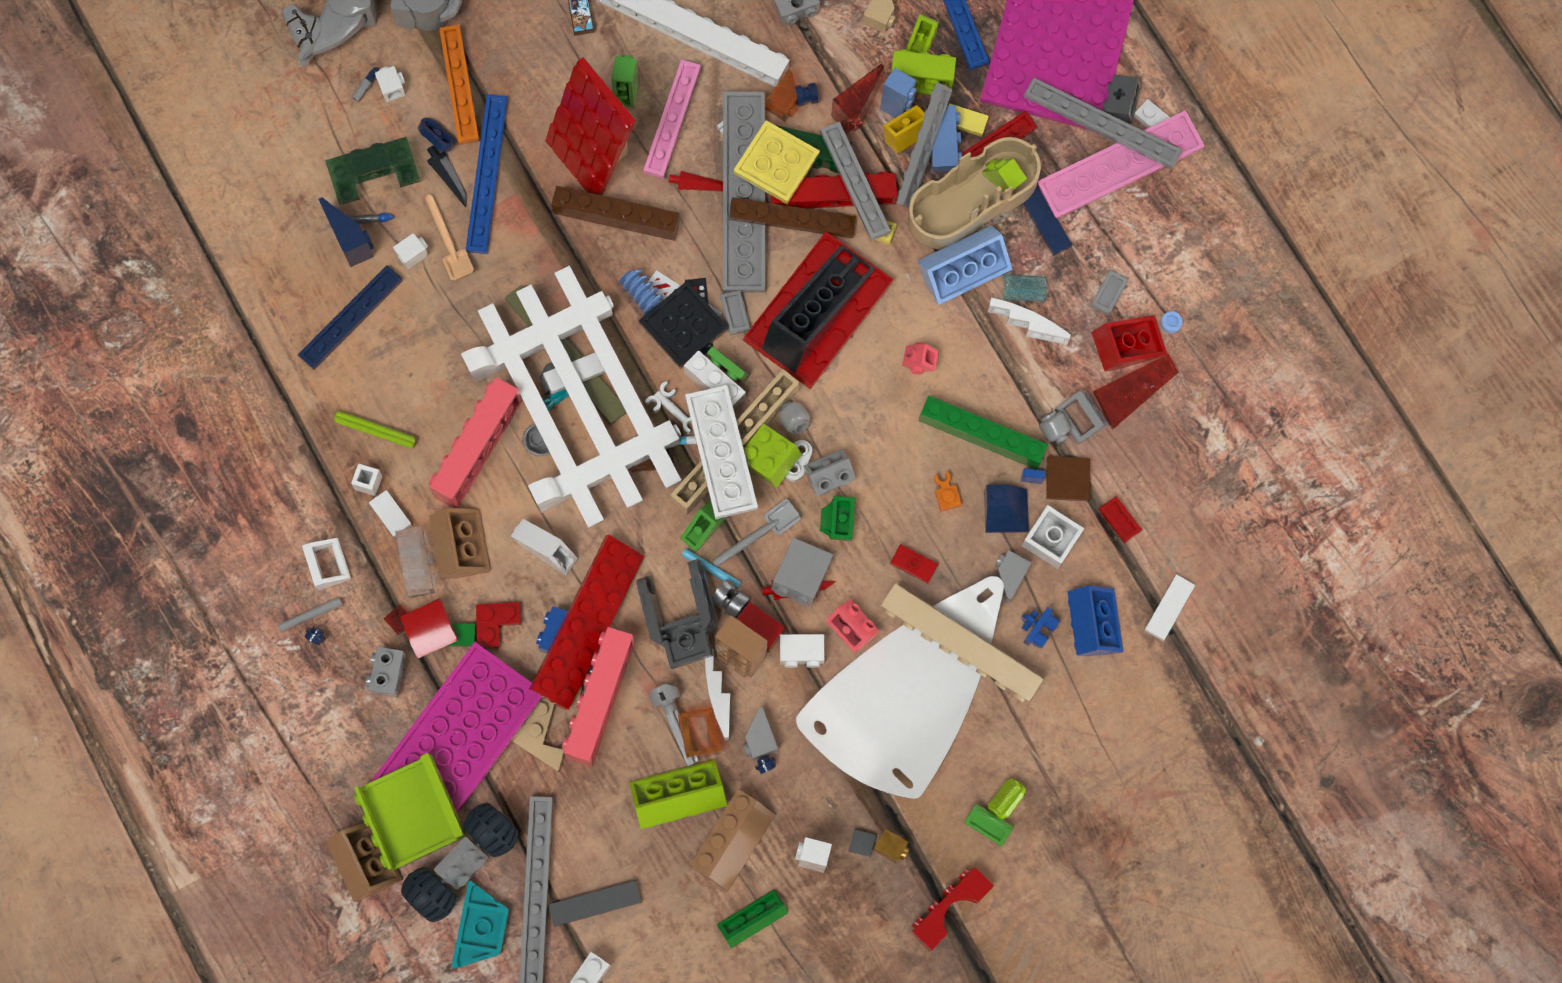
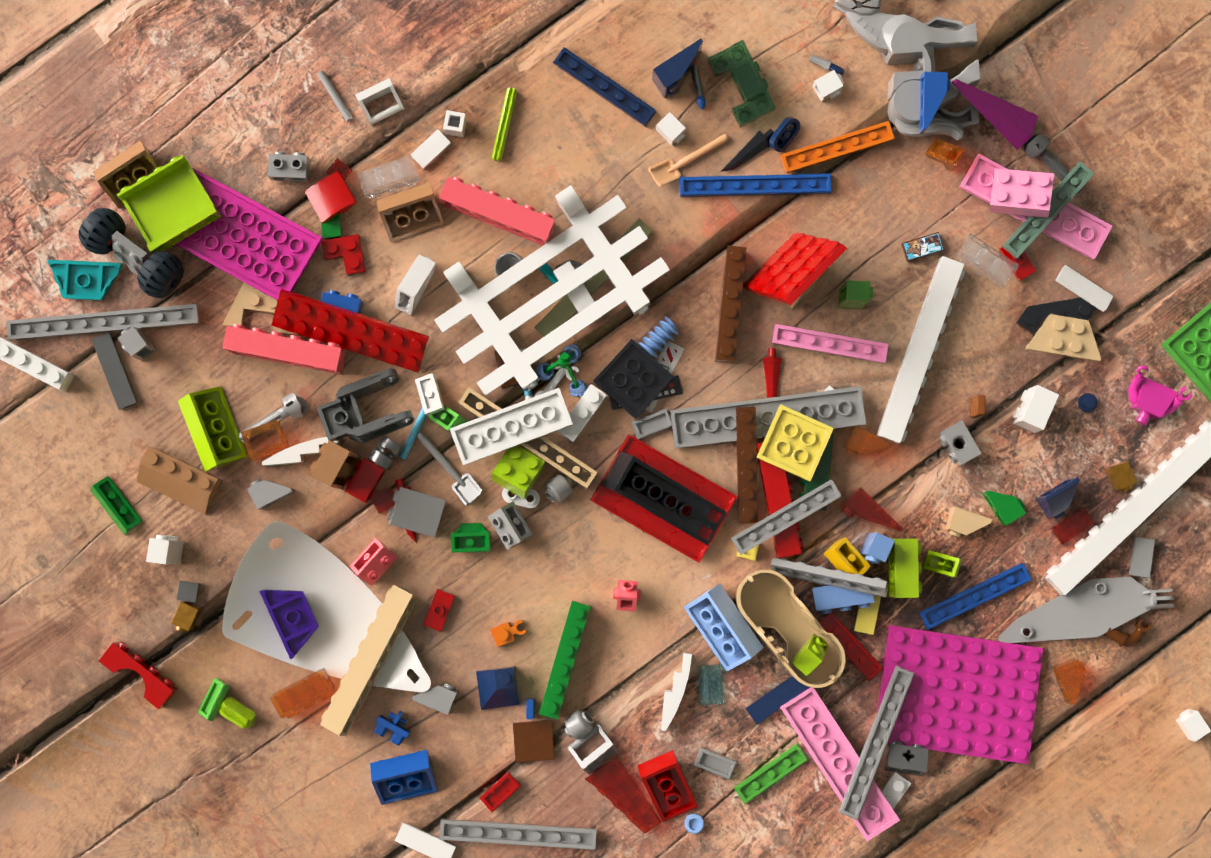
camera: 90 degrees right, 10 degrees up
dark blue plate [304,626,326,645] -> none
bright green plate [707,347,750,382] -> none
dark blue plate [755,755,776,774] -> none
white brick [780,634,824,668] -> none
dark blue wheel [794,83,819,106] -> none
white brick [1022,505,1084,569] -> none
none -> light grey brick [118,326,157,361]
none -> dark purple wing [259,590,319,659]
none -> clear orange brick [270,668,335,719]
none -> clear red tile [370,488,395,514]
none -> white plate [415,373,445,416]
none -> light grey plate [439,819,597,850]
none -> medium blue plant [536,344,588,397]
none -> bright green tile [733,743,809,804]

